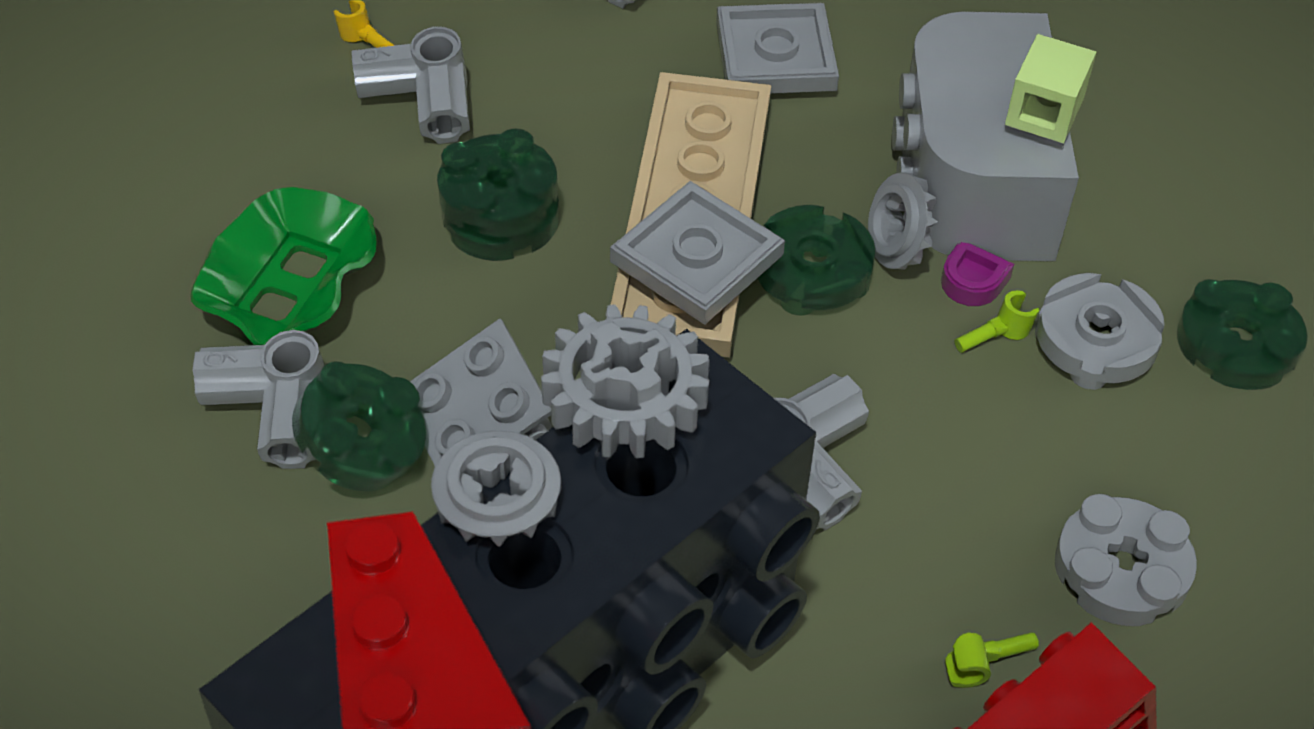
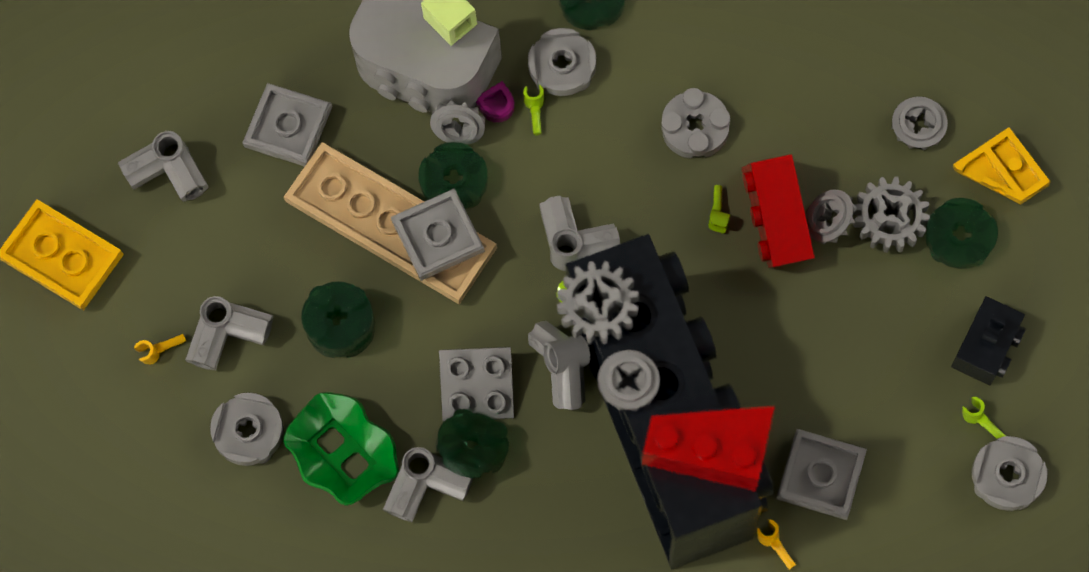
camera: 60 degrees left, 20 degrees up
none -> light grey plate [210,393,284,466]

